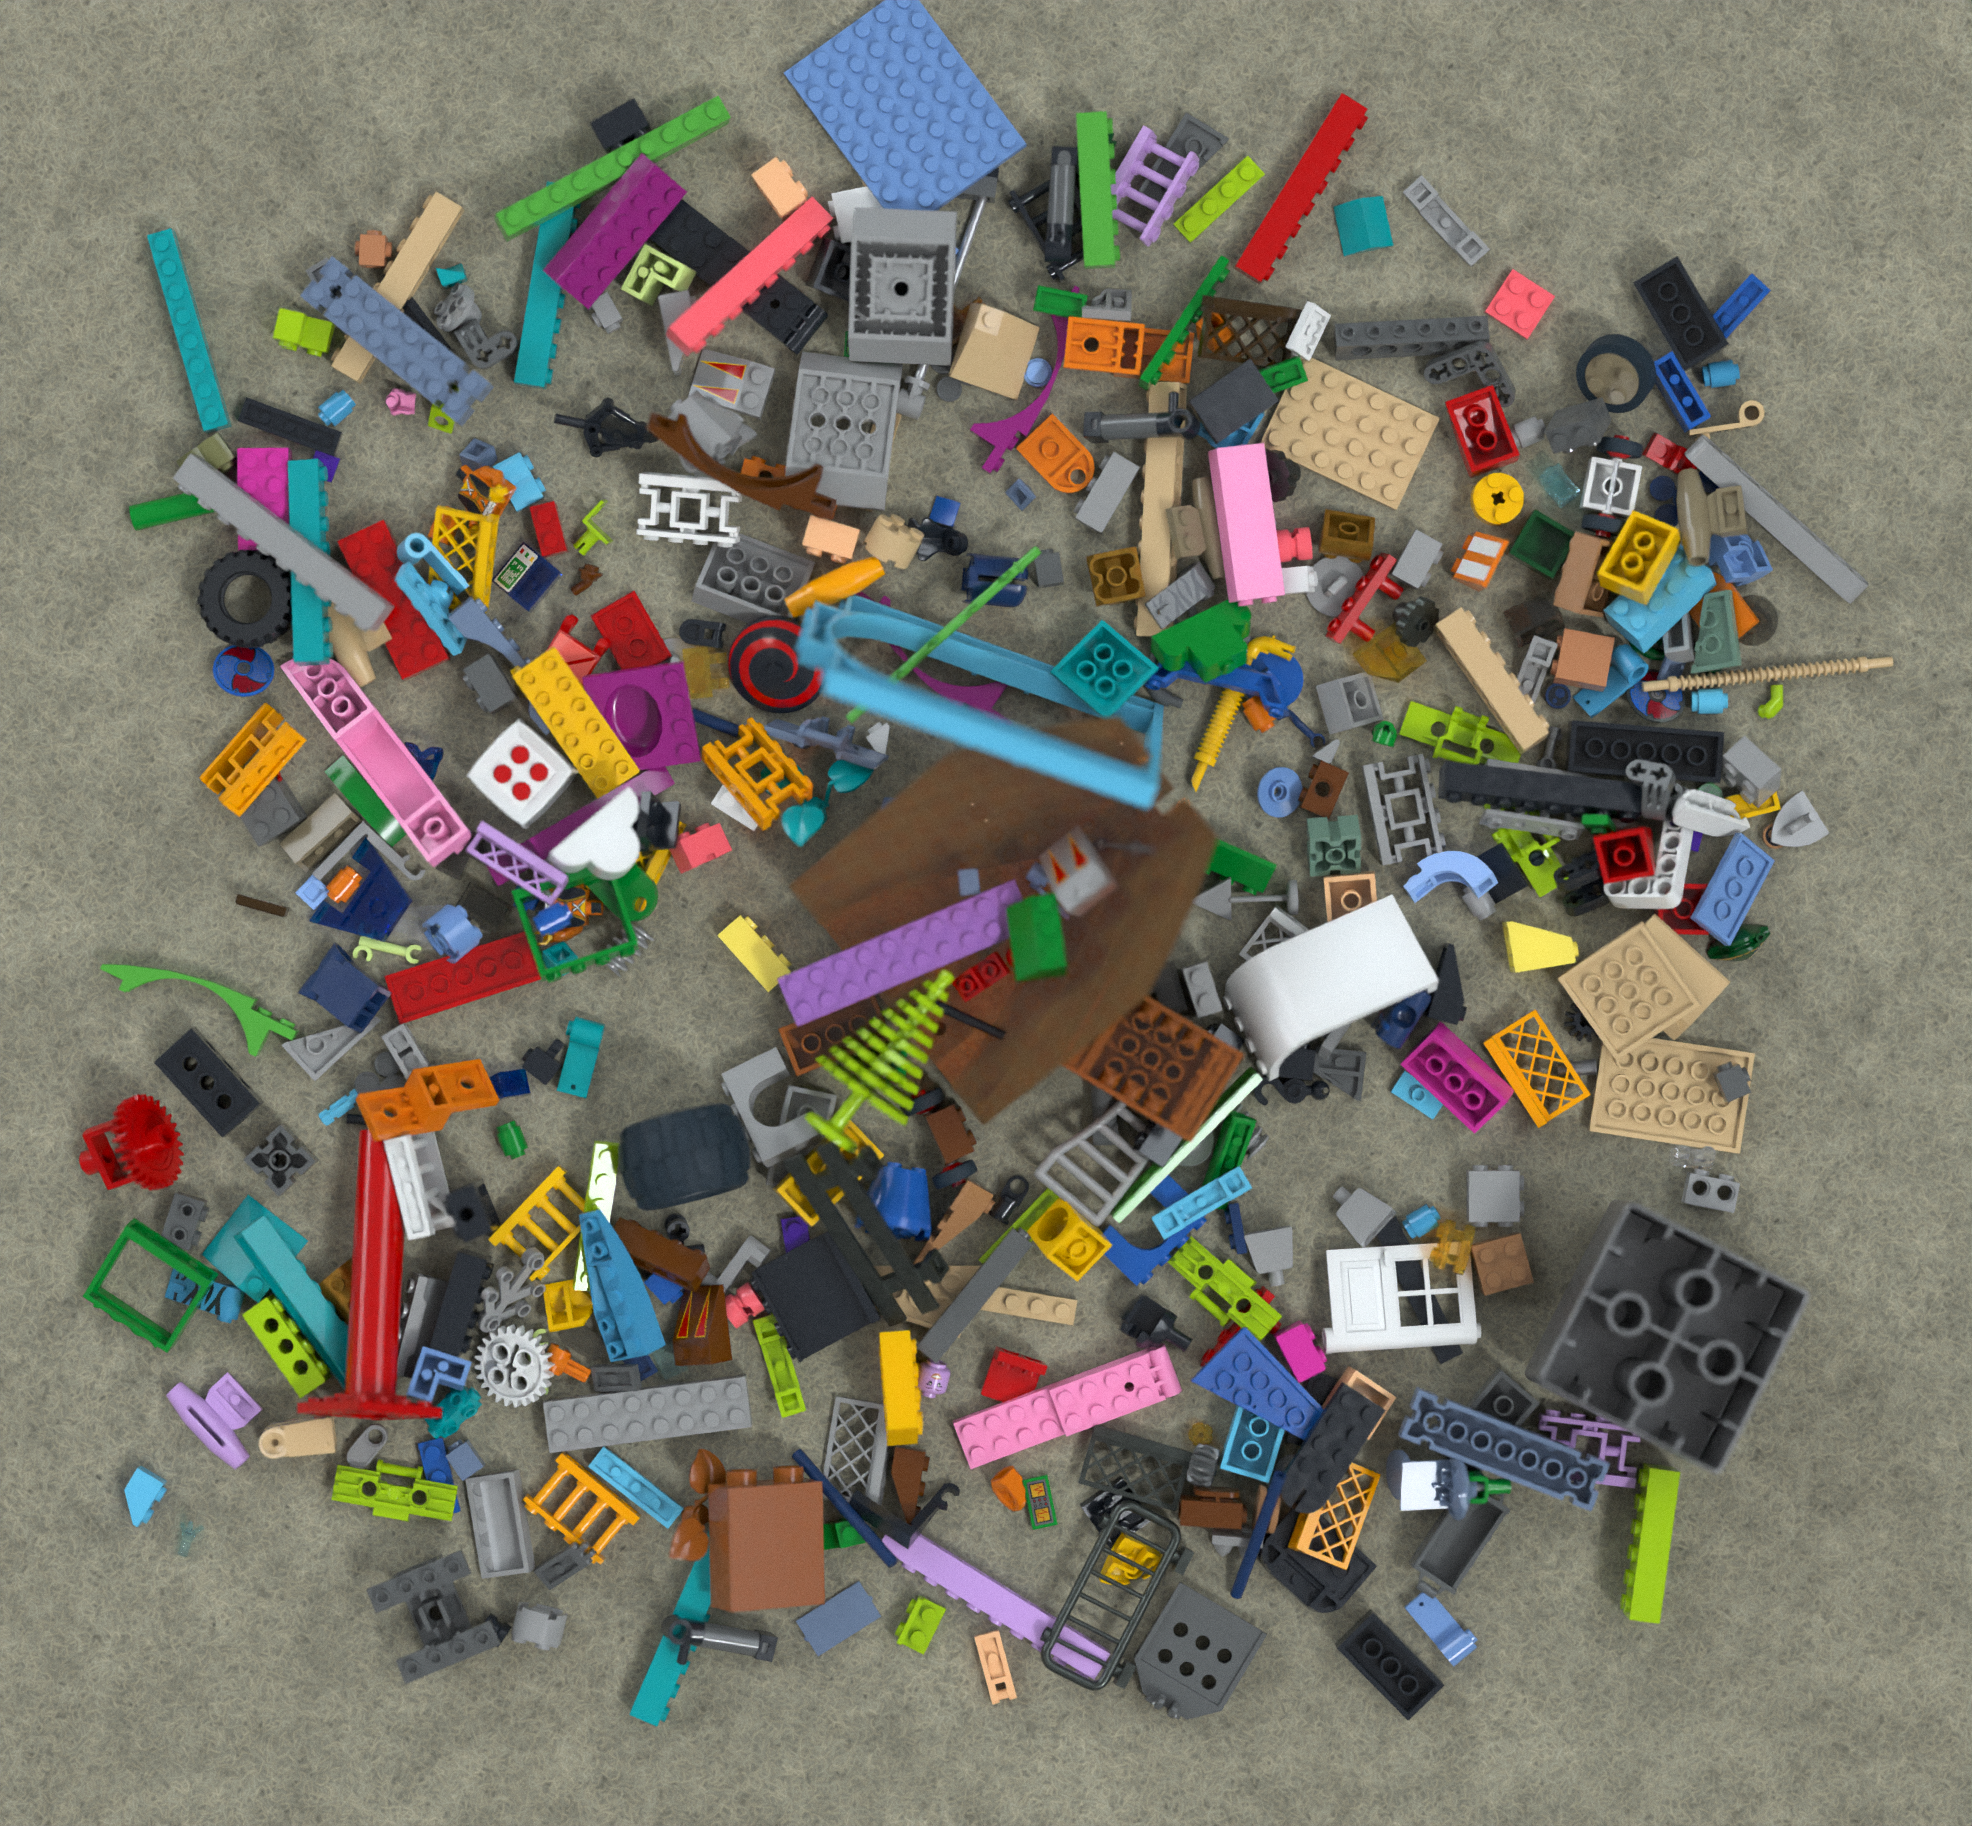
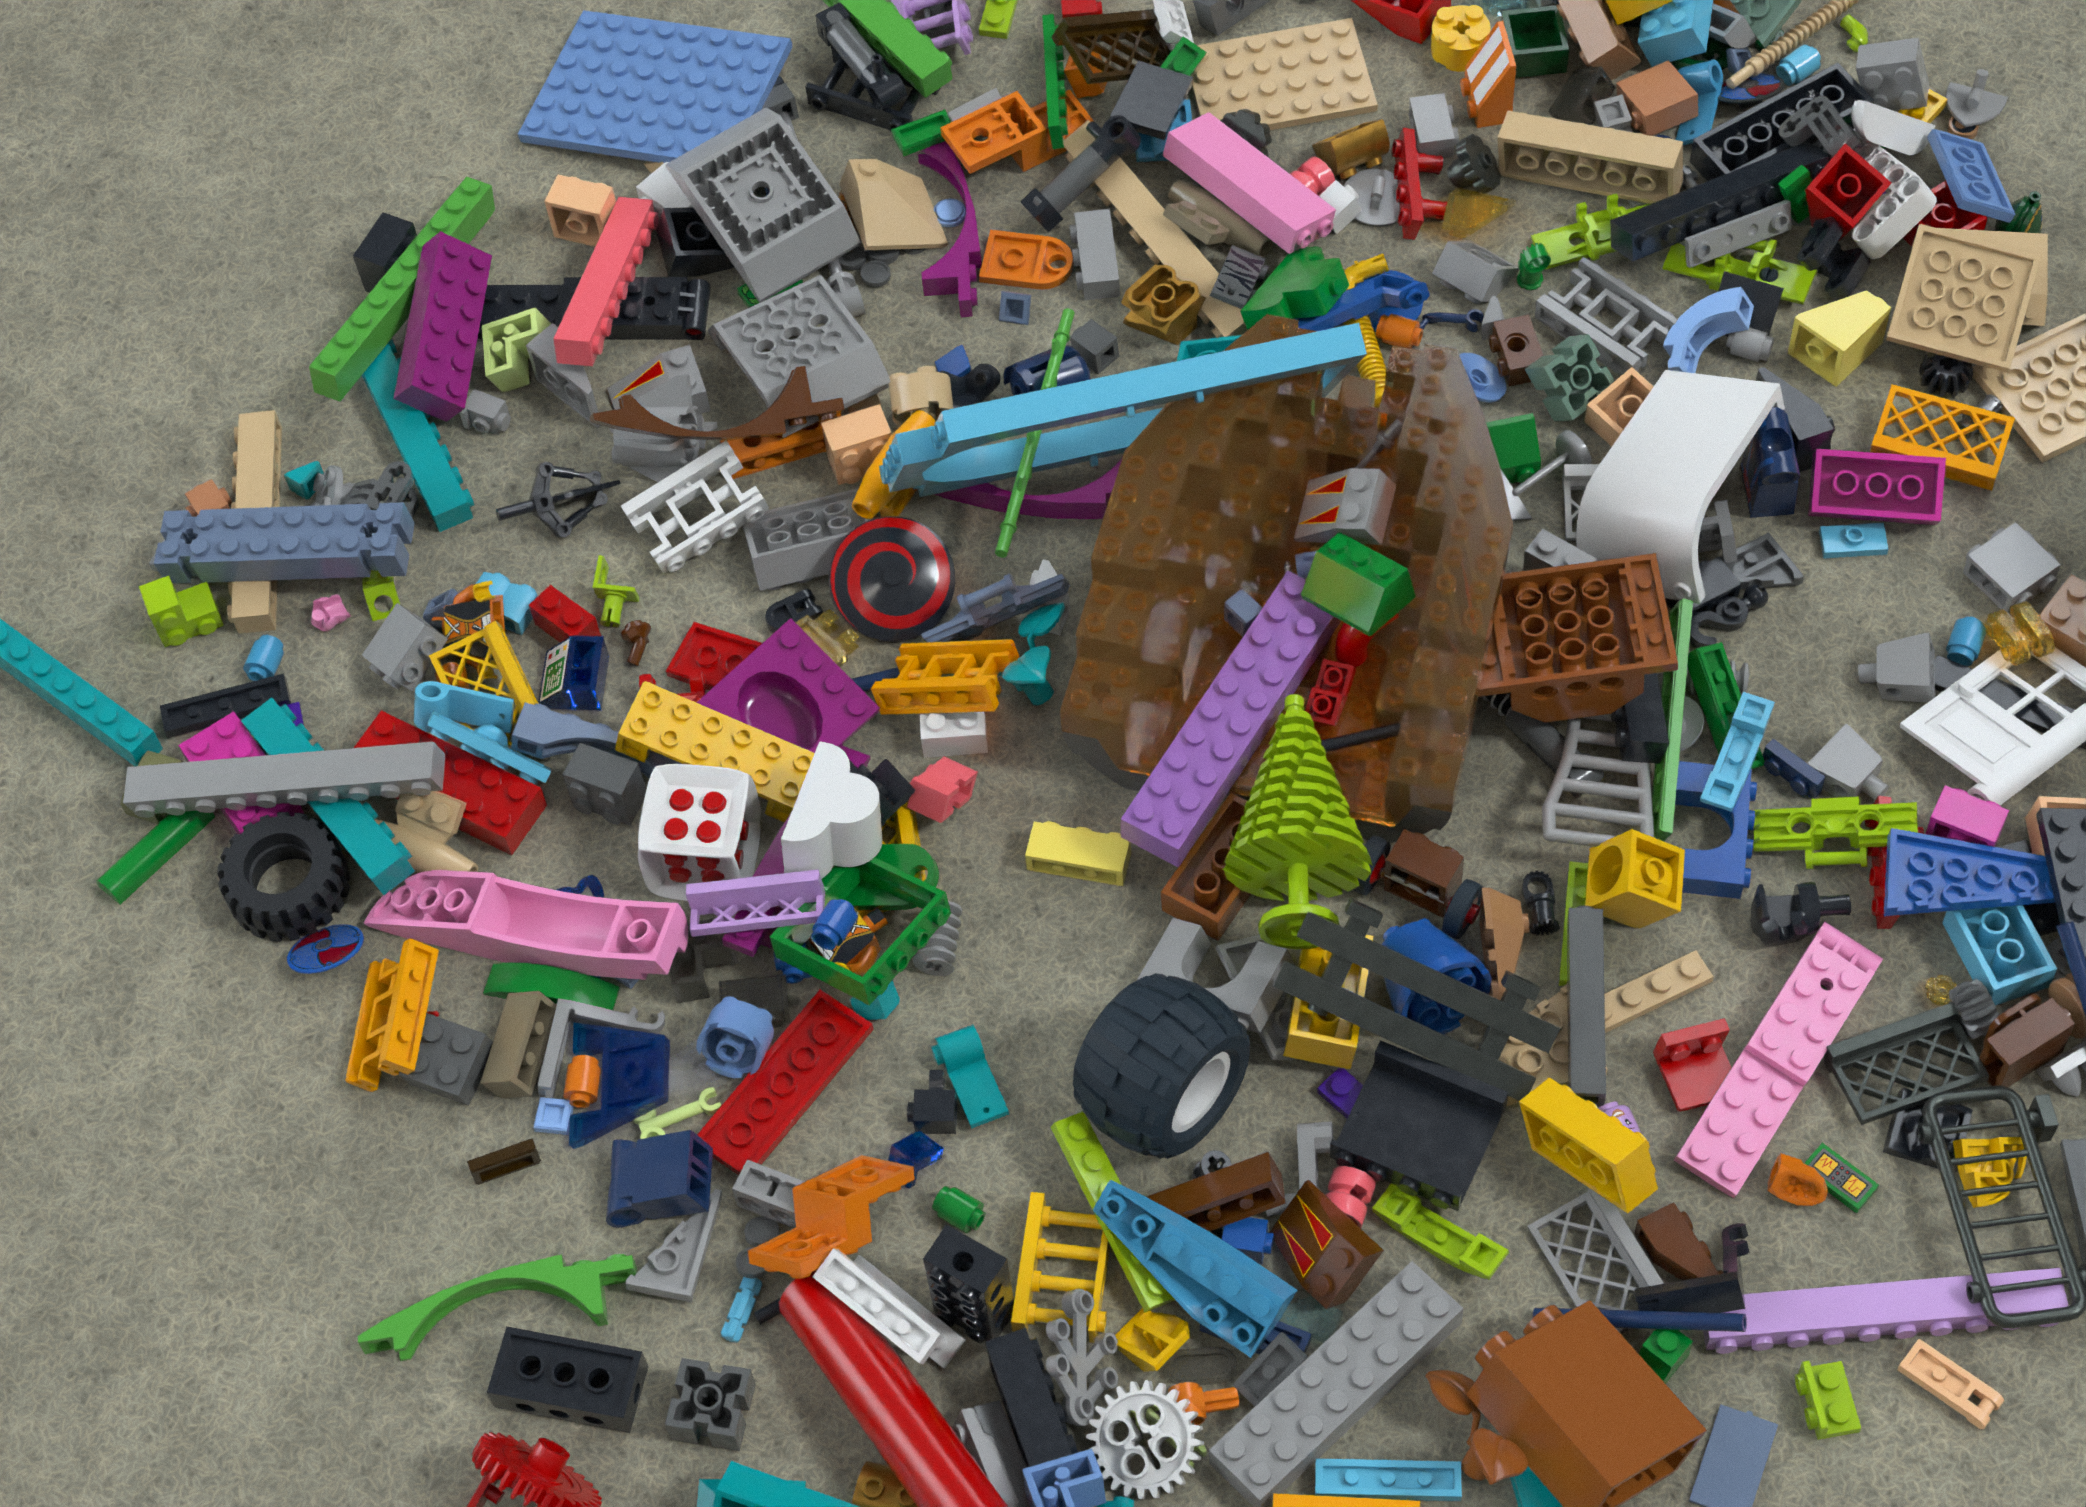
camera: 30 degrees left, 30 degrees down
none -> light grey brick [362,603,448,691]

